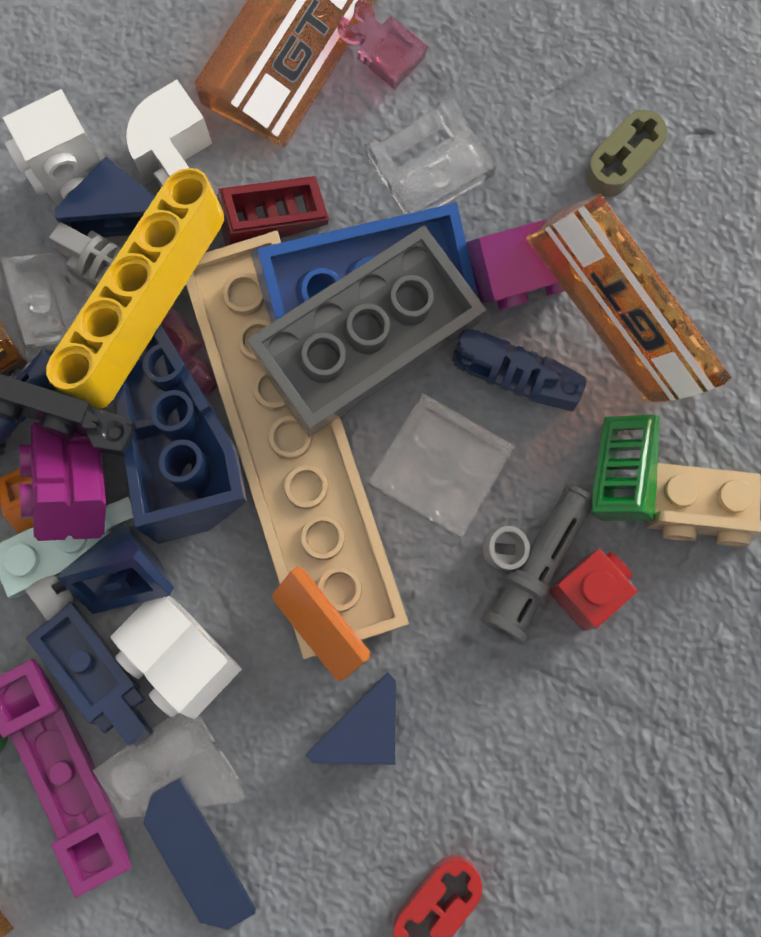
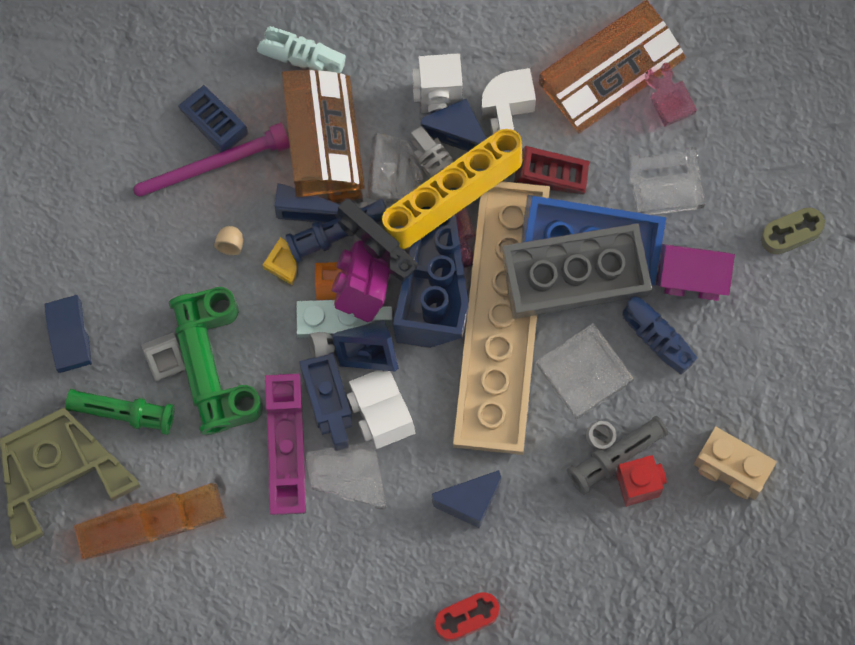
camera: 25 degrees right, 5 degrees down
dark blue piece [143,776,256,930] -> none
orange slope [272,566,371,682] -> none
clear orange slope [526,193,732,402] -> none
green slope [592,414,660,521] -> none

